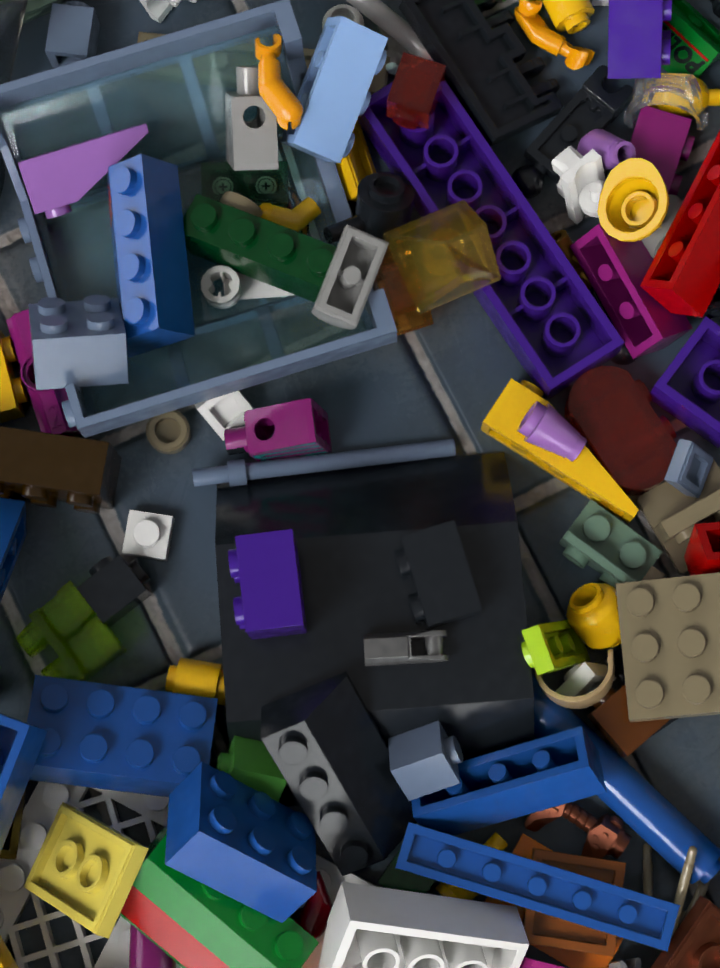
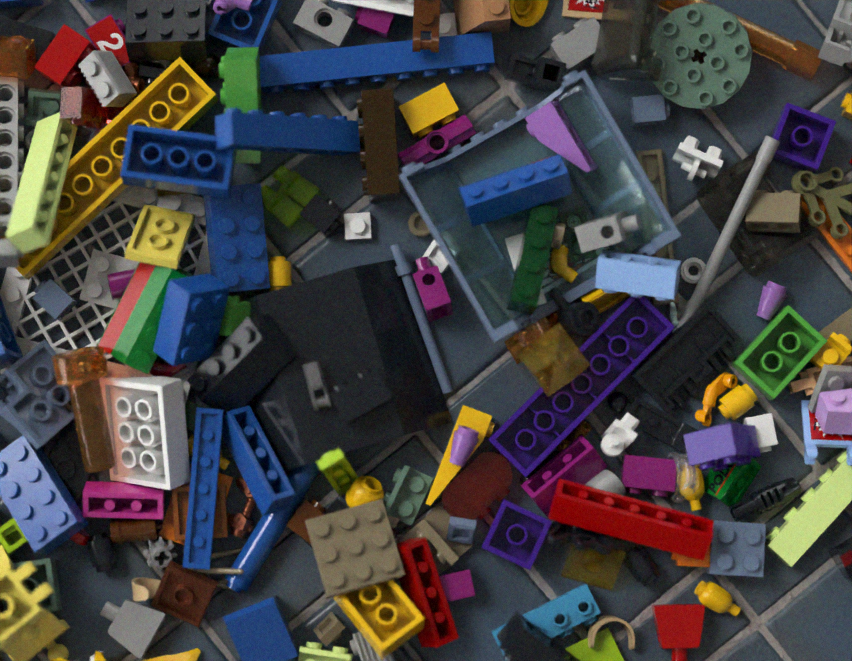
camera: 75 degrees right, 5 degrees up
sand blue brick [28,295,129,390] -> none
white bush [201,265,242,309] -> none
dark purple brick [228,529,307,640] -> none
light orange arm [255,33,303,130] -> none
light grey brick [311,224,389,330] -> none
clear red brick [387,52,446,129] -> none
sand blue brick [388,720,463,801] -> none
tan helmet [534,649,615,709] -> none
white plate [555,662,616,708] -> none
medium lavender cone [577,129,636,171] -> none
yellow piece [597,158,670,242] -> none

